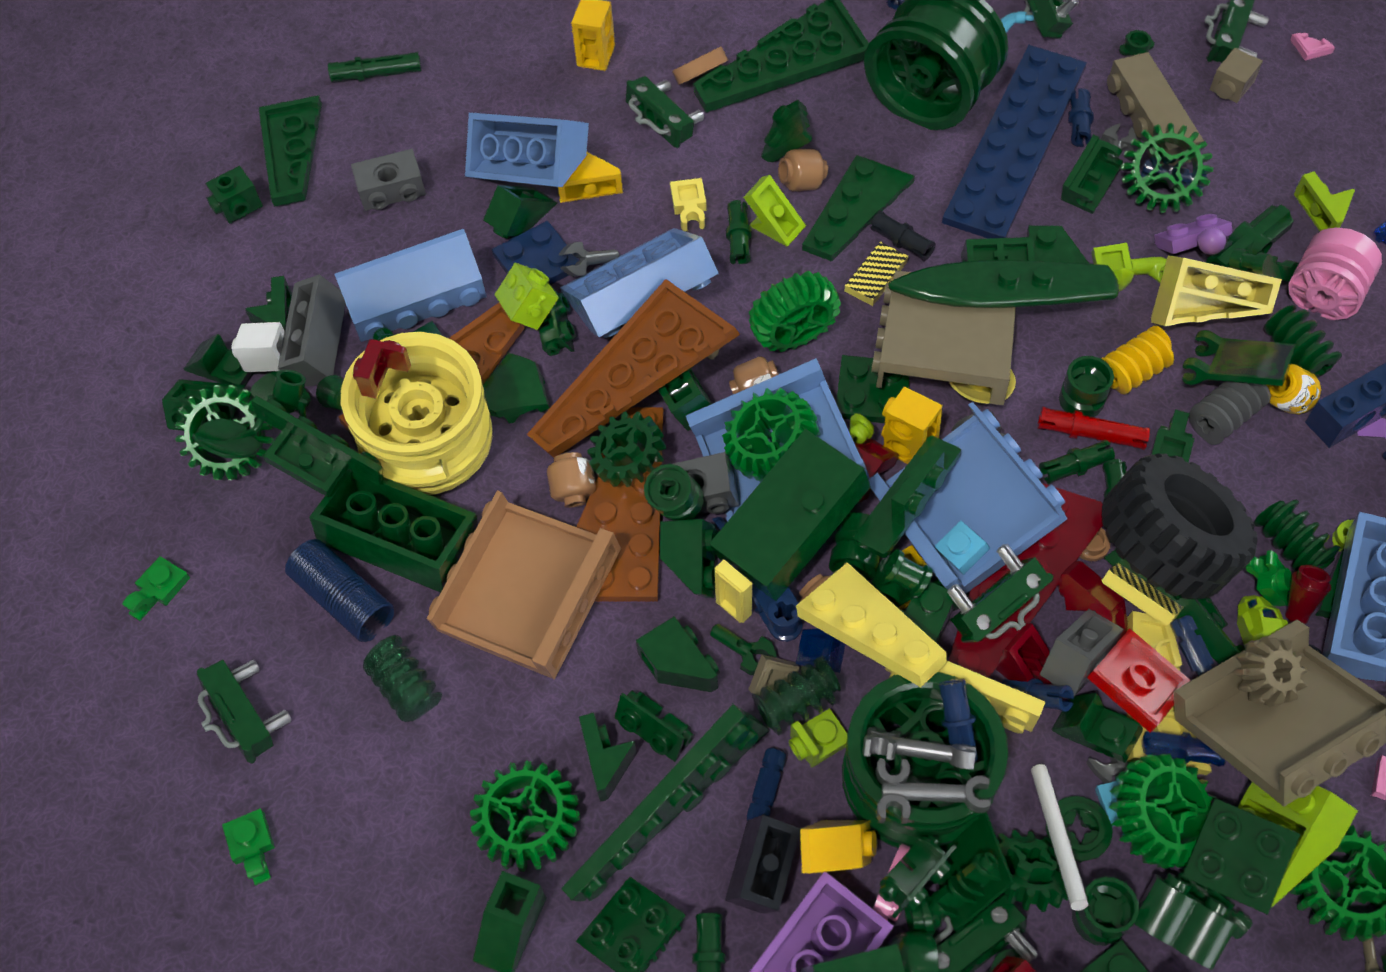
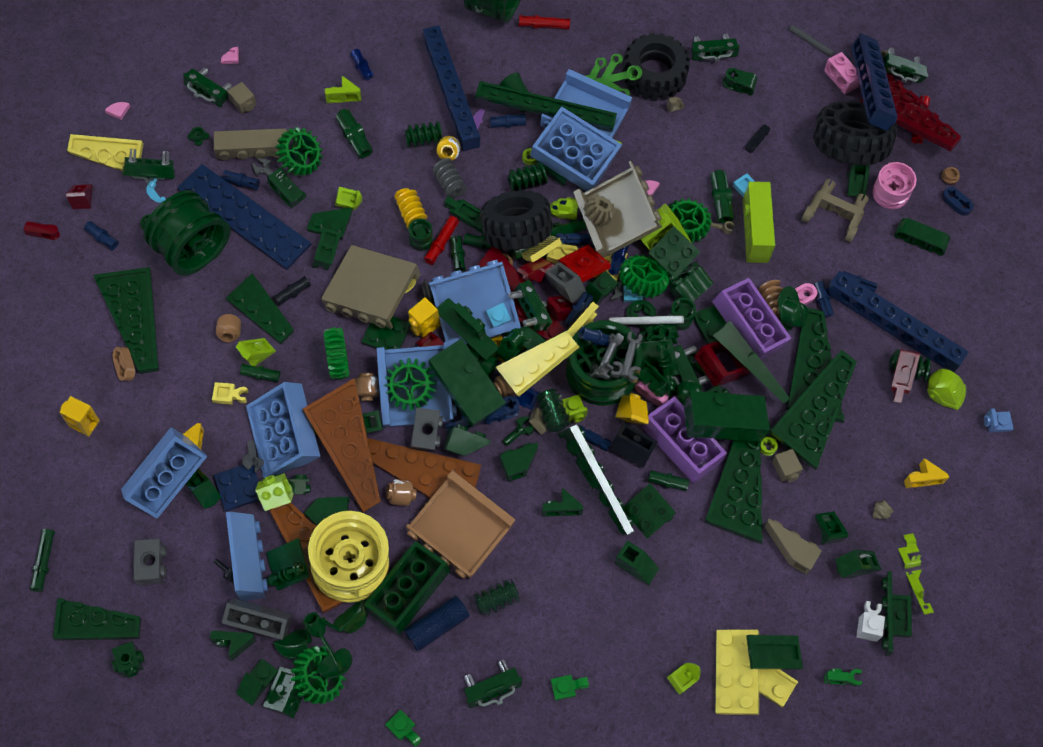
camera: 85 degrees left, 5 degrees up
white brick [232,322,285,372] -> none
dark green bracket [251,396,383,497] -> none
dark green cone [316,375,344,410] -> none
dark red bracket [353,339,411,399] -> none
green gear [470,760,580,872] -> none
dark green gear [587,412,666,487] -> none
dark green hinge [614,690,695,762] -> none
dark green piece [626,76,704,148] -> none
dark green wheel [644,464,704,521] -> none
light yellow tile [715,560,752,623] -> none
dark green wing [761,99,812,163] -> none
tile [845,242,908,306] -> none
lime arm [849,414,874,444] -> none
dark green piece [888,260,1119,308] -> none
lime arm [1131,257,1167,283] -> none
light yellow wedge [1151,255,1282,326] -> none
medium lavender plate [1154,214,1232,255] -> none
dark green flag [1182,330,1296,386] -> none
dark green plate [1229,248,1298,281] -> none
green plate [1246,550,1292,607] -> none
dark red cone [1285,565,1331,624] -> none
bright pink wheel [1288,227,1382,320] -> none

